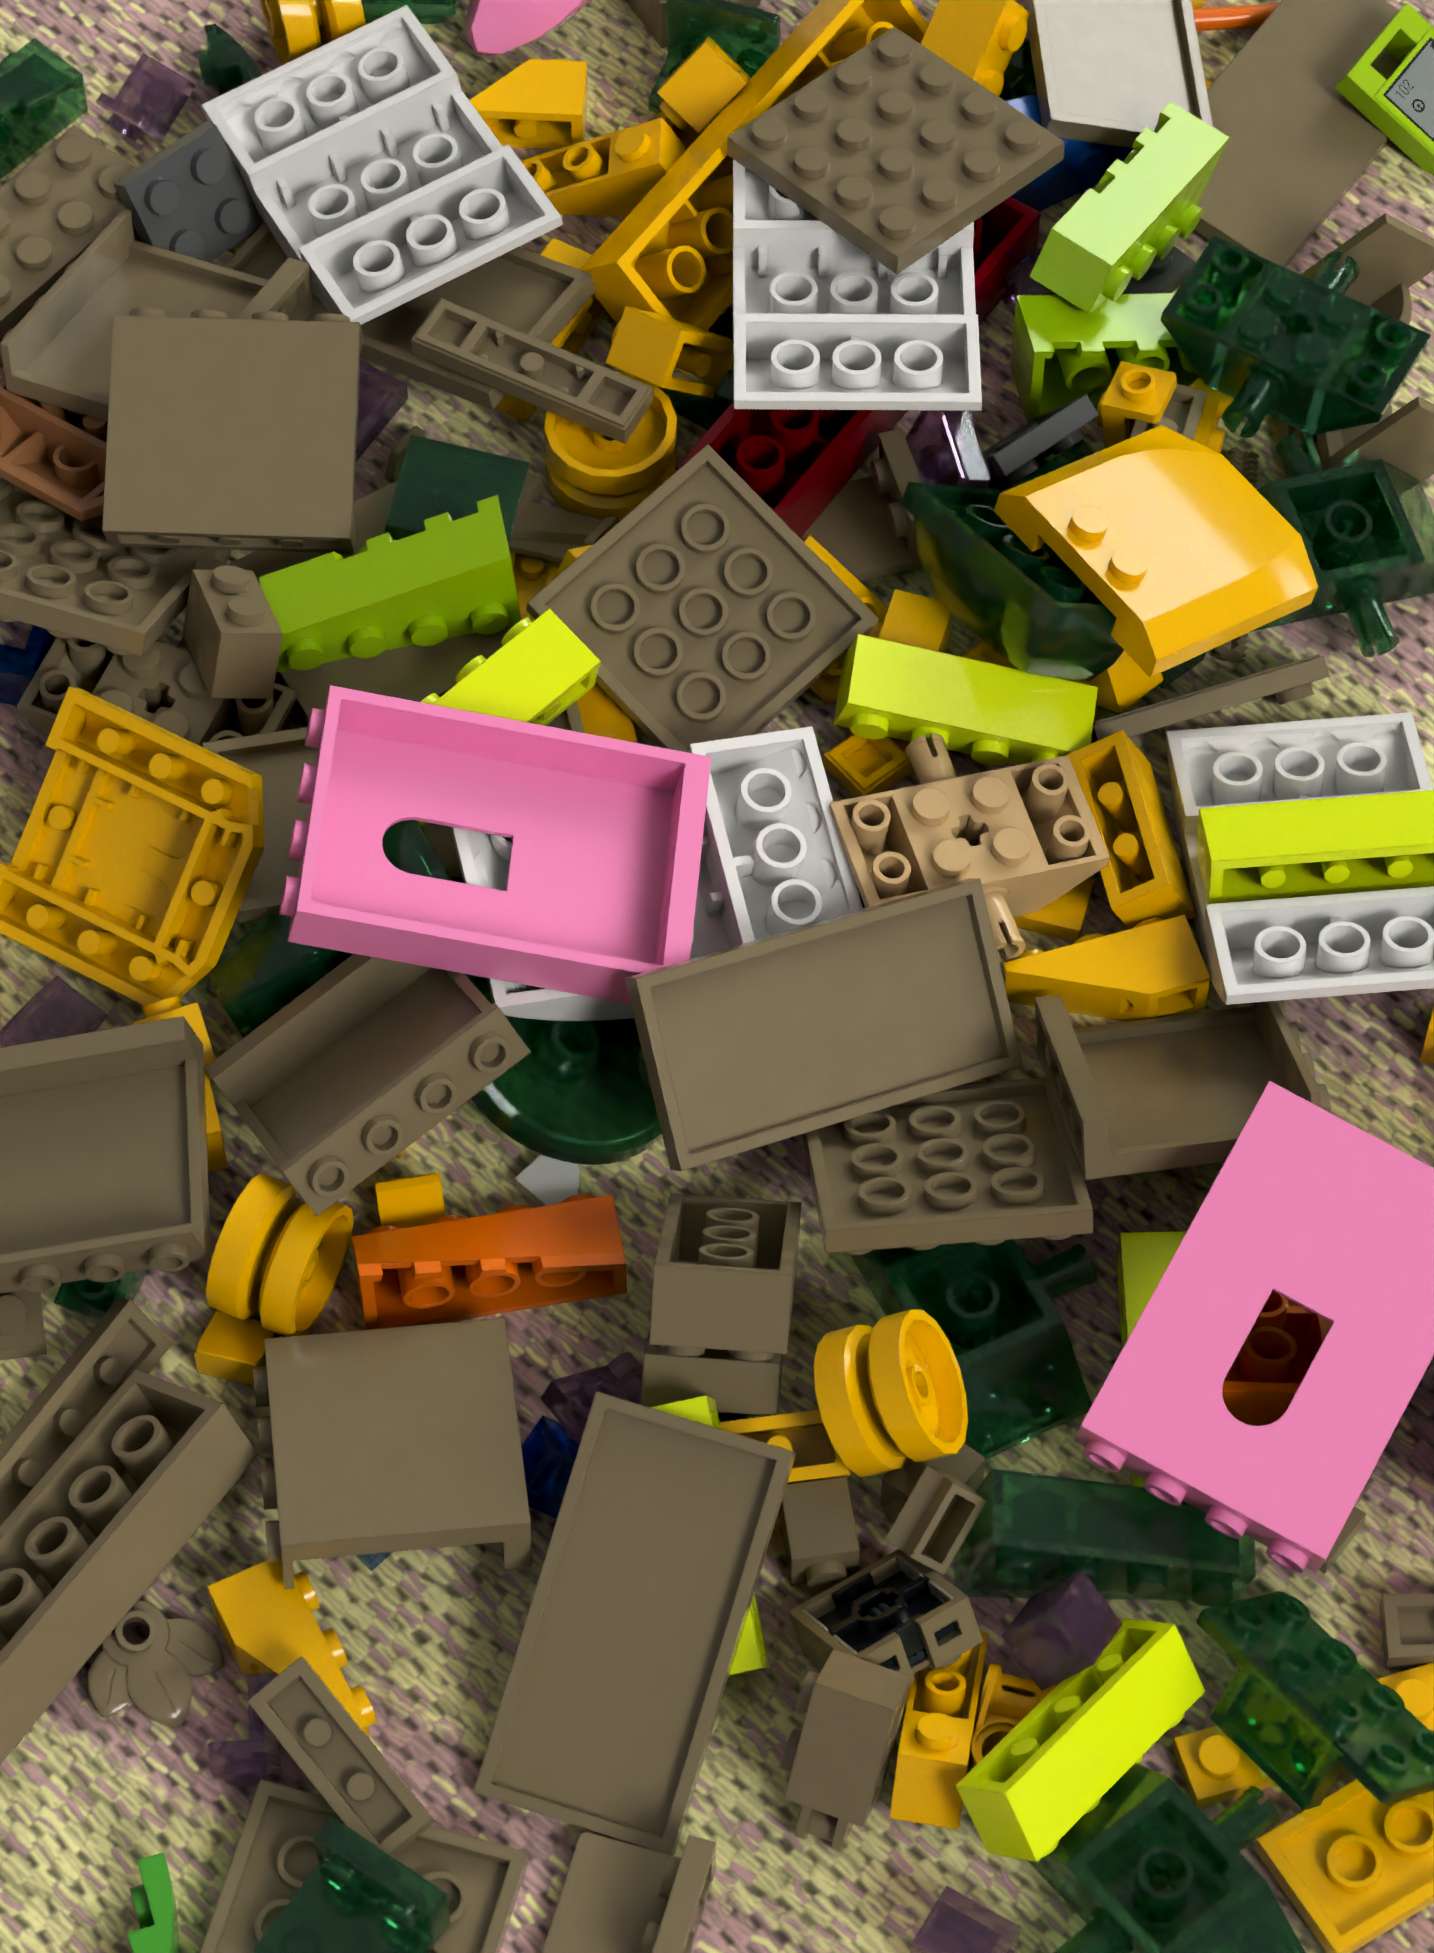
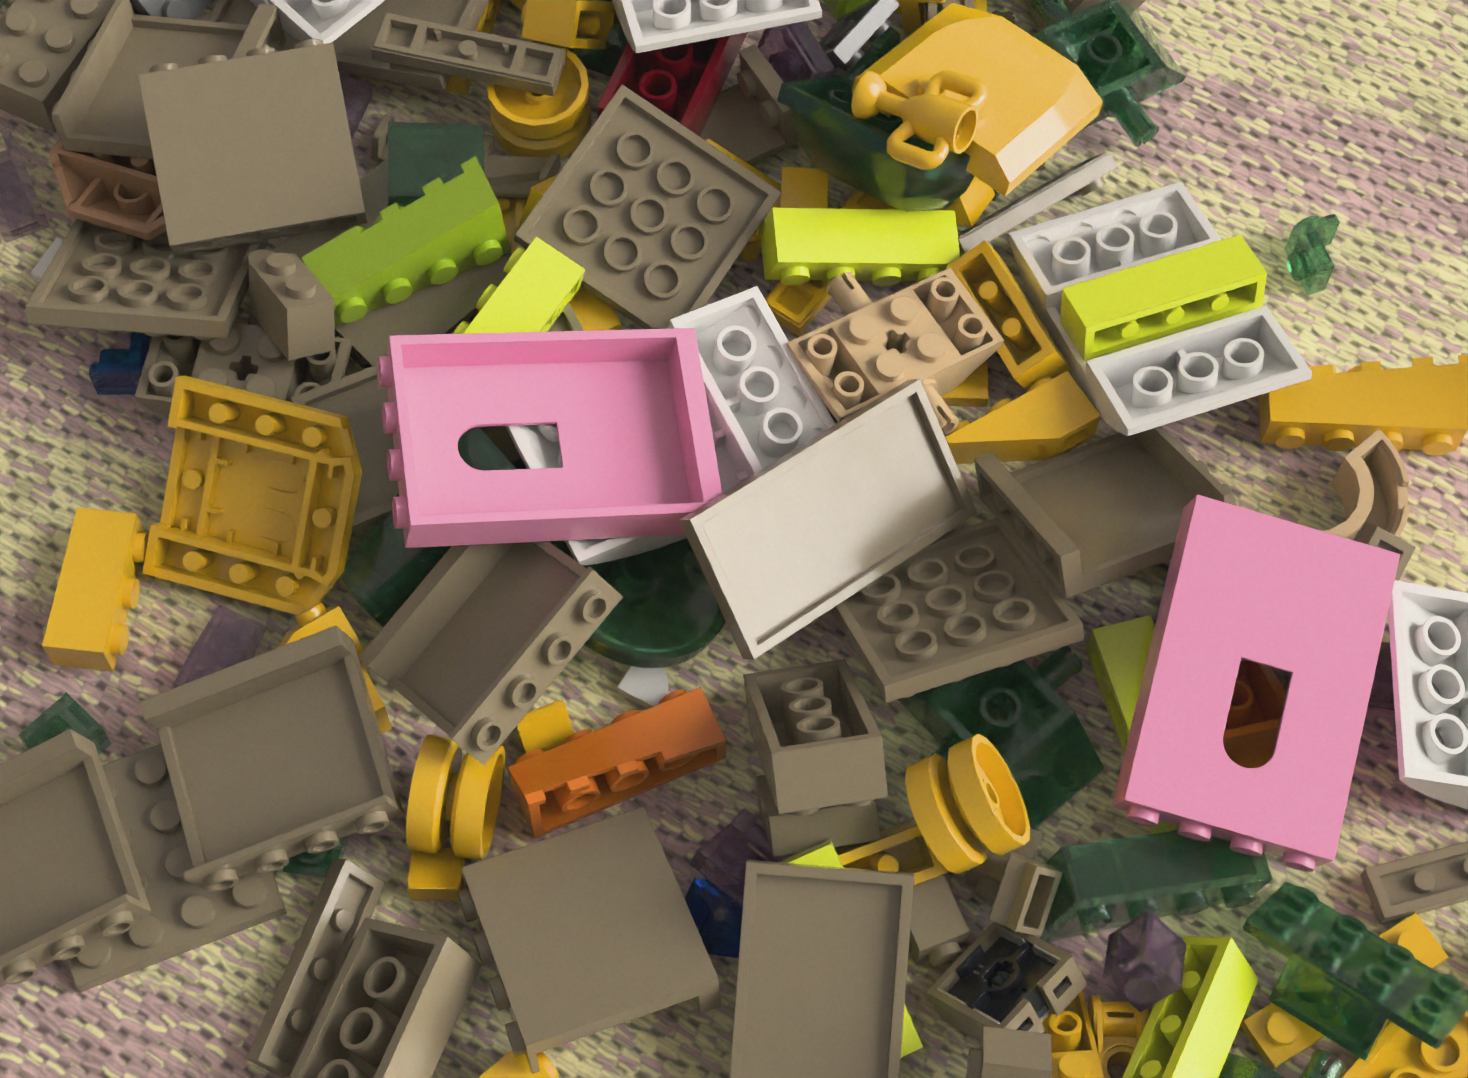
camera: 15 degrees left, 5 degrees up
none -> yellow piece [851,70,987,170]

